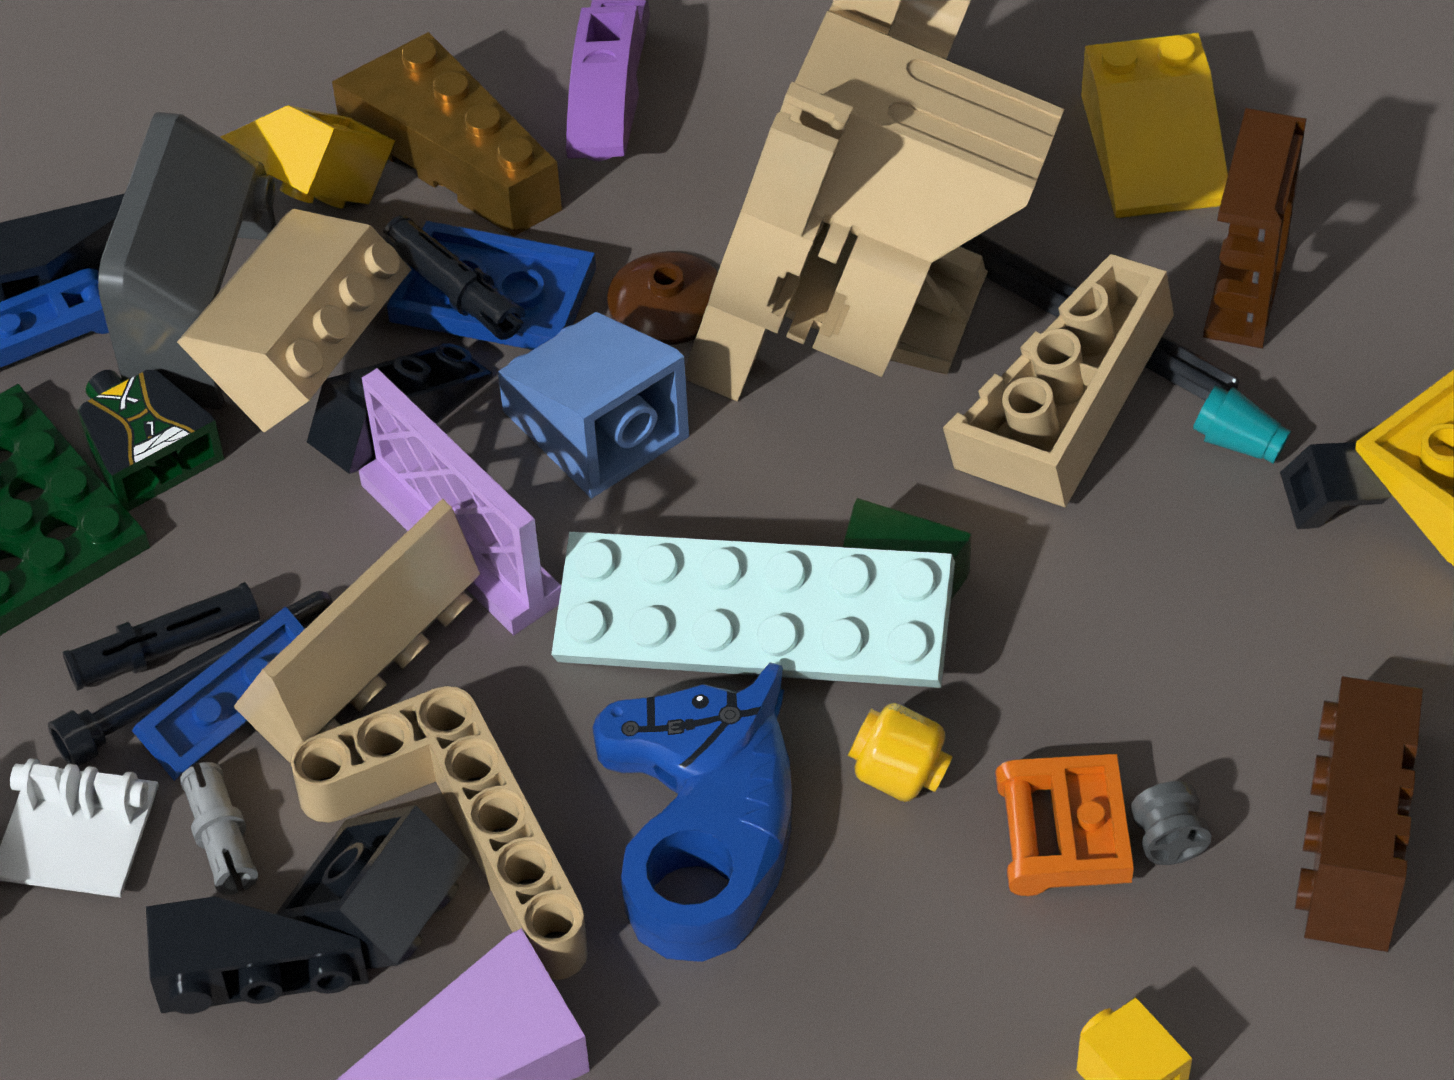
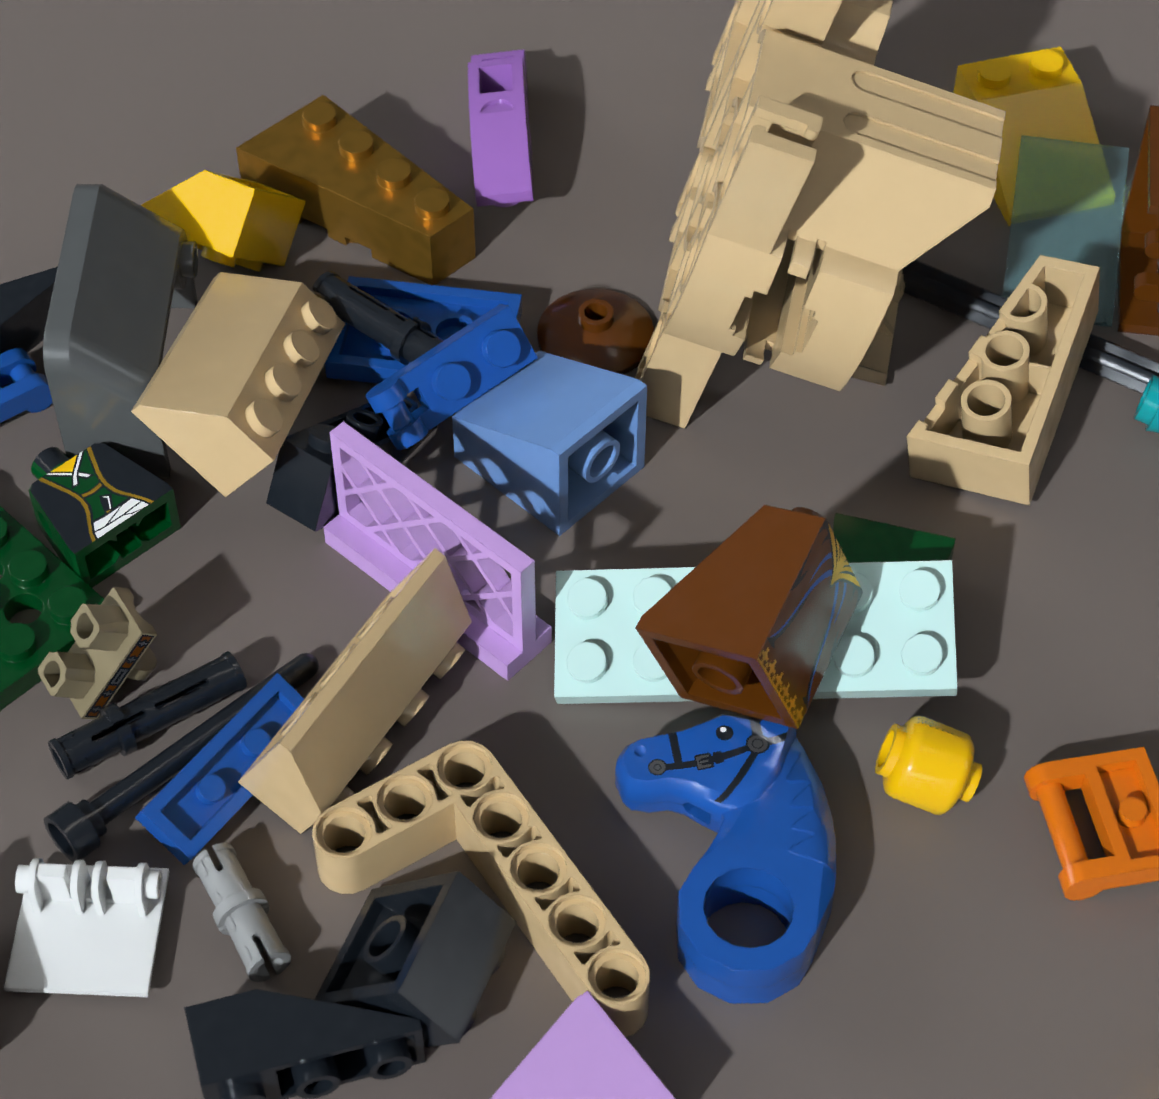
camera: 10 degrees left, 0 degrees up
none -> dark tan hips [38,586,157,720]
none -> blue plate [365,304,538,450]
none -> reddish brown slope [635,505,863,729]
none -> clear light blue window [1002,135,1129,327]

